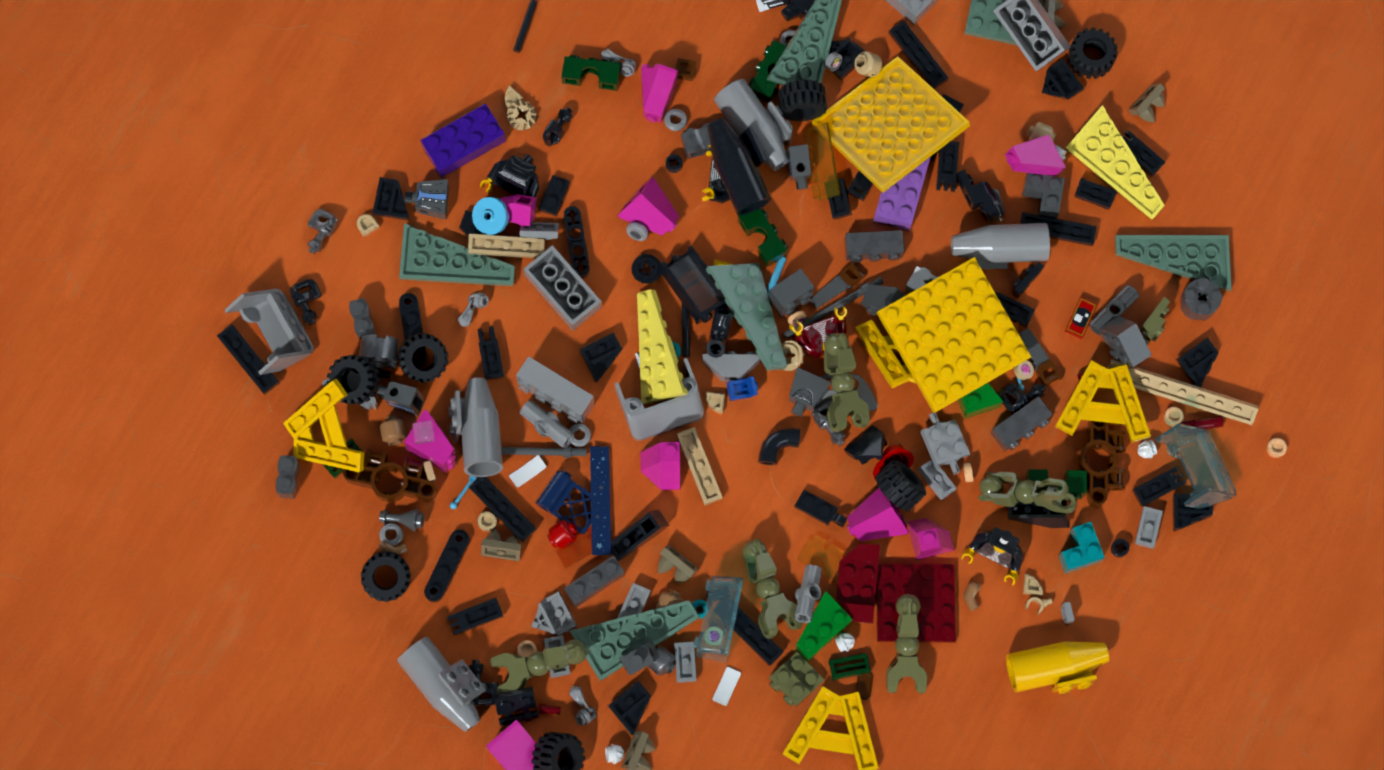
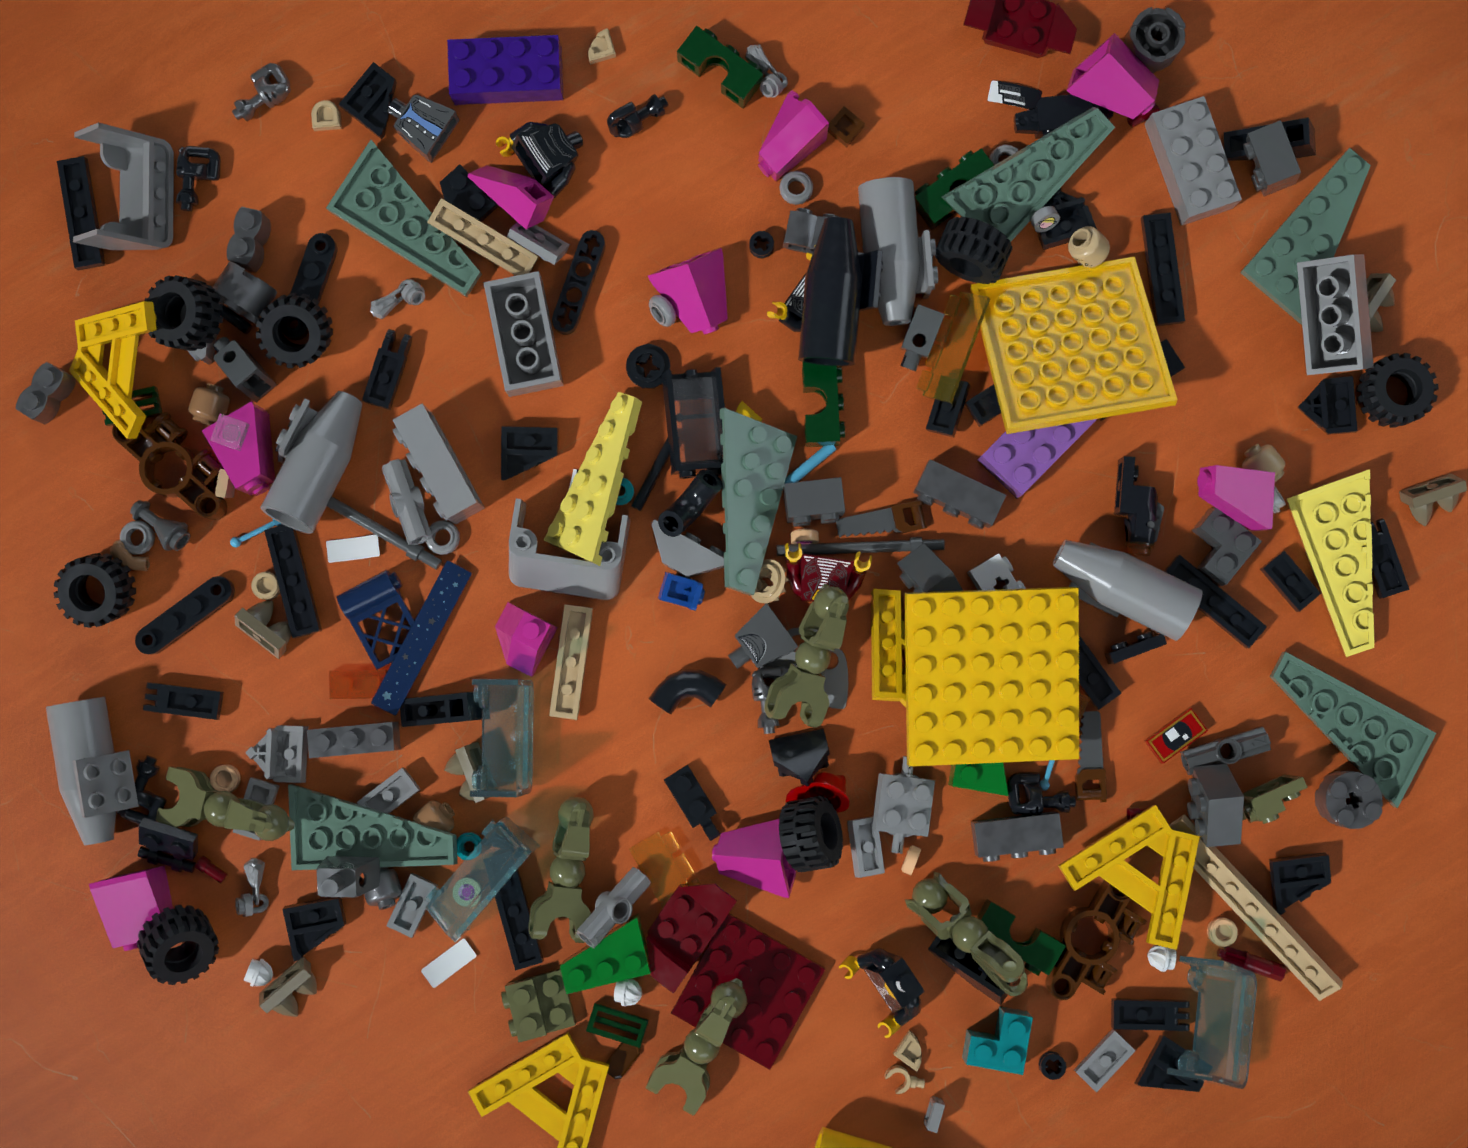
camera: 35 degrees right, 10 degrees up
medium azure plate [472,197,509,235] -> none
tan gear [507,100,537,130] -> none
black plate [539,175,570,217] -> none
red head [547,520,577,549] -> none
tan tile [706,392,725,414] -> none
dark pink slope [907,518,955,560] -> none
black hinge [936,141,959,192] -> none
medium nougat arm [964,582,981,611] -> none
tile [1014,360,1034,380] -> none
light nougat tile [1266,438,1287,458] -> none
none -> clear light blue windscreen [470,679,534,797]

